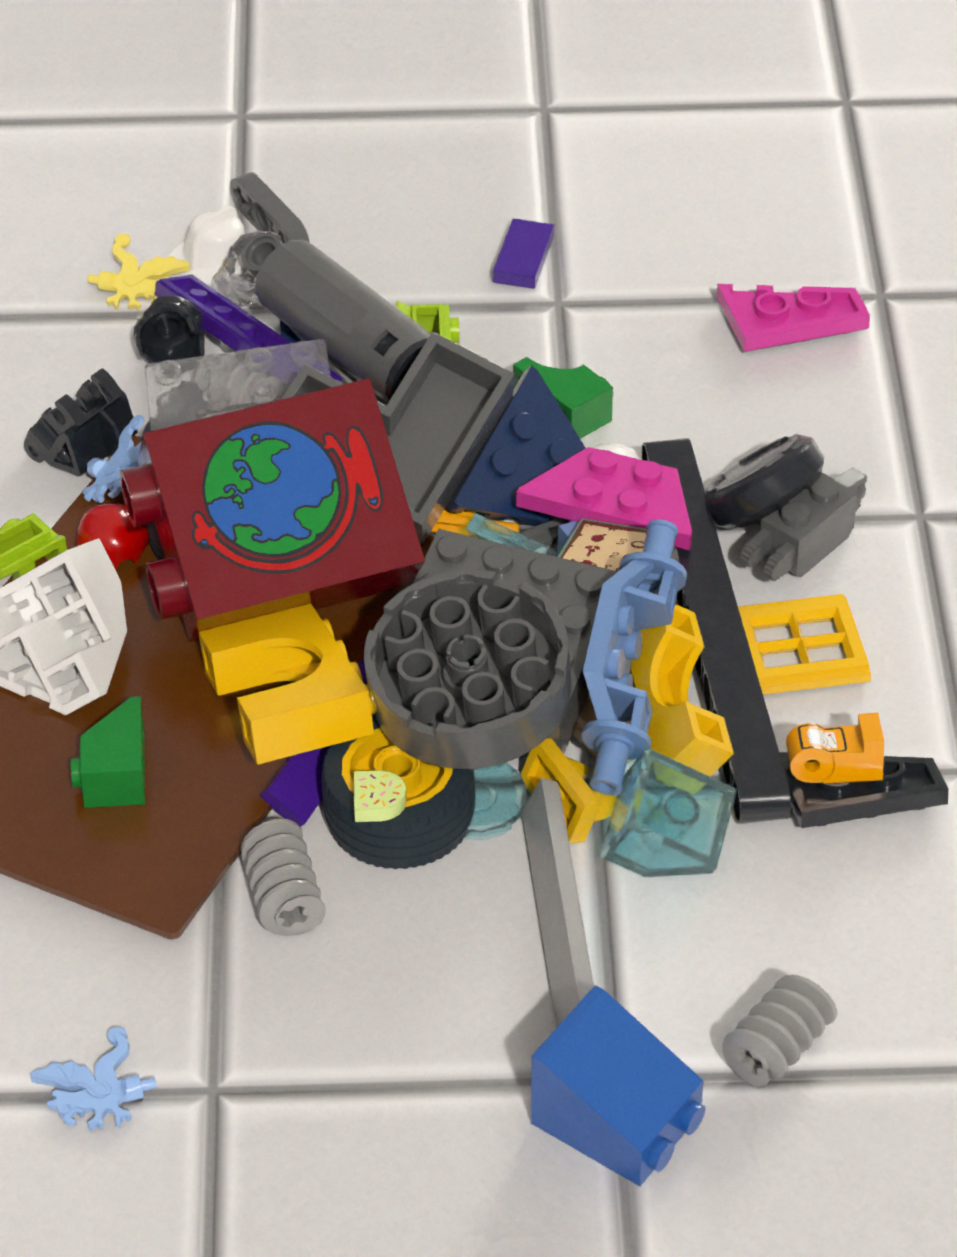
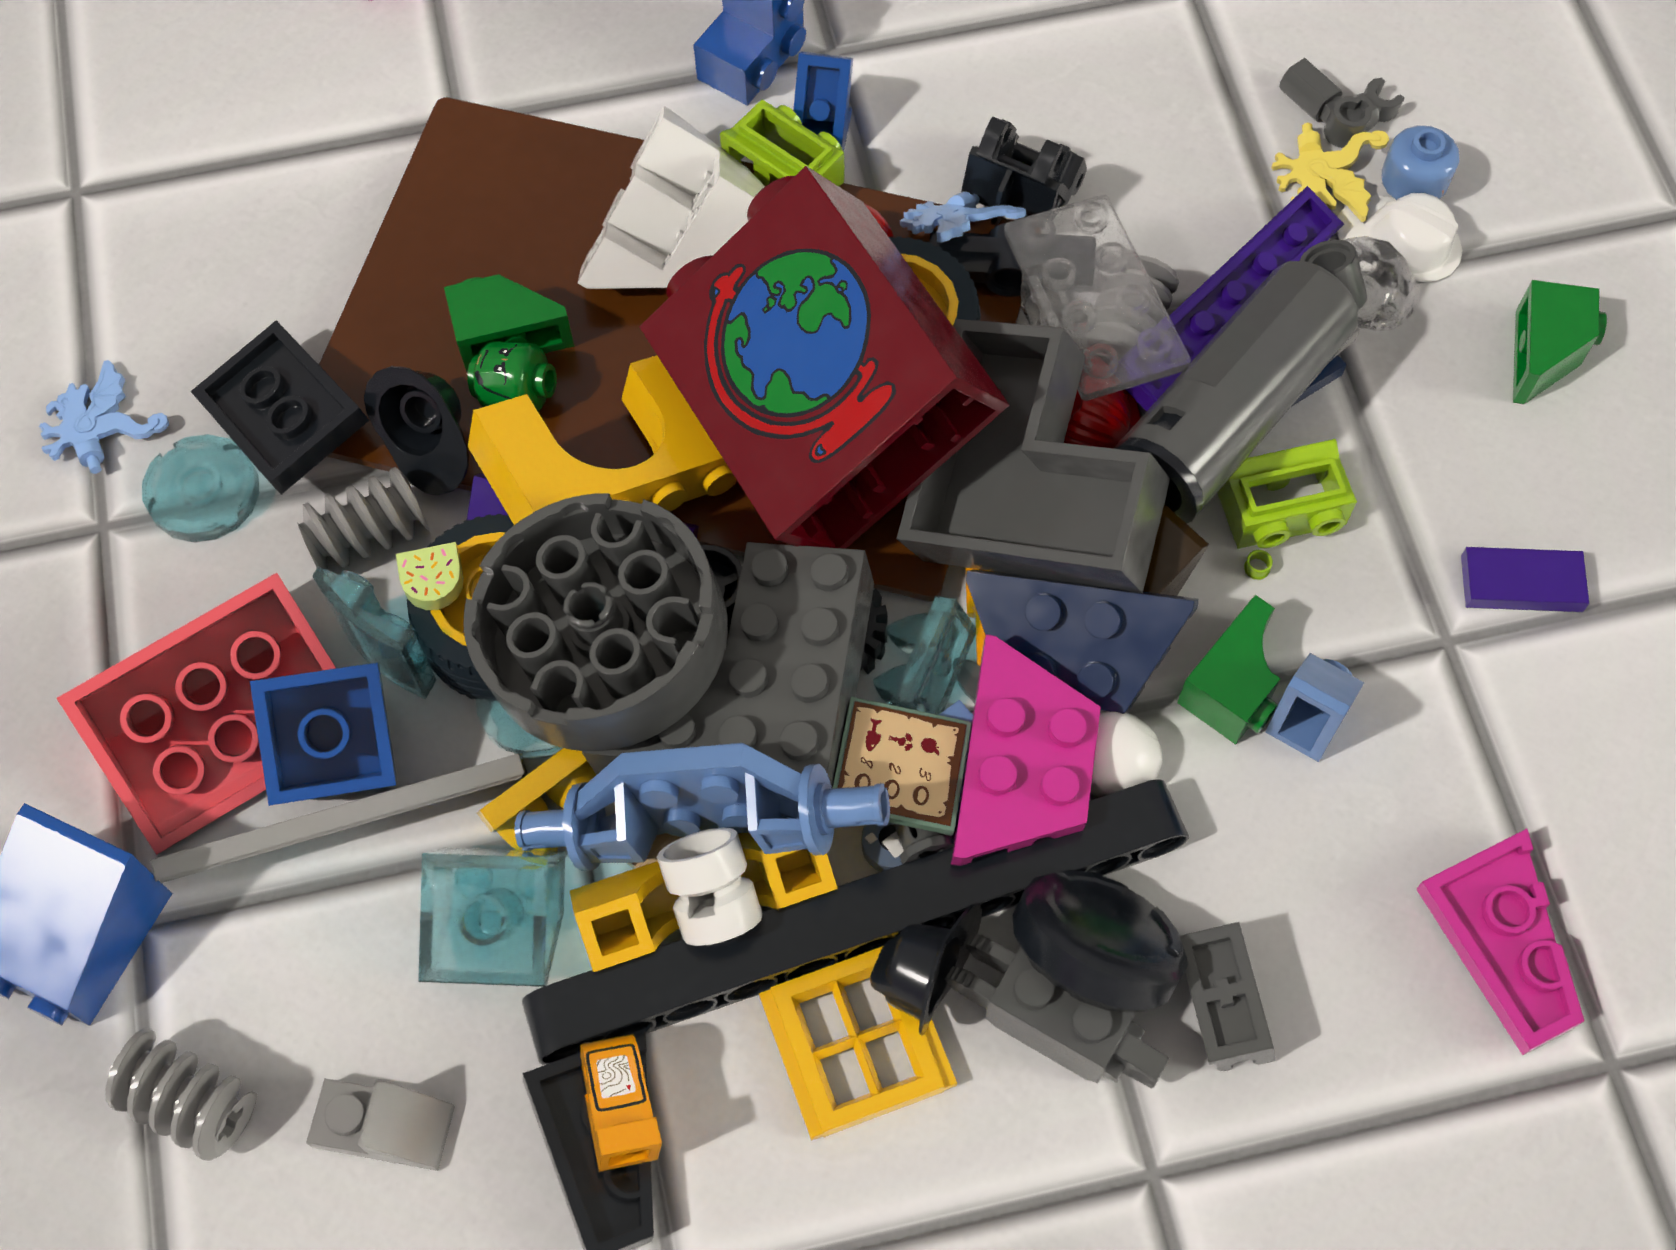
camera: 80 degrees right, 20 degrees up
black hair [133,296,205,379] -> none
dark grey beam [230,172,310,243] -> none
none -> coral slope [56,573,336,855]
none -> clear light blue tile [142,434,260,543]
none -> black plate [190,320,369,495]
none -> blue brick [250,662,397,806]
none -> light grey slope [306,1078,455,1171]
none -> clear light blue slope [312,566,437,700]
none -> black piece [364,366,469,495]
none -> green head [467,341,557,412]
none -> white wheel [657,828,763,946]
none -> black piece [870,903,982,1036]
none -> dark grey hinge [1180,922,1276,1071]
none -> medium blue slope [1265,653,1364,762]
none -> dark grey bar [1279,58,1405,148]
none -> medium blue head [1381,125,1459,200]
none -> green slope [1513,280,1607,404]

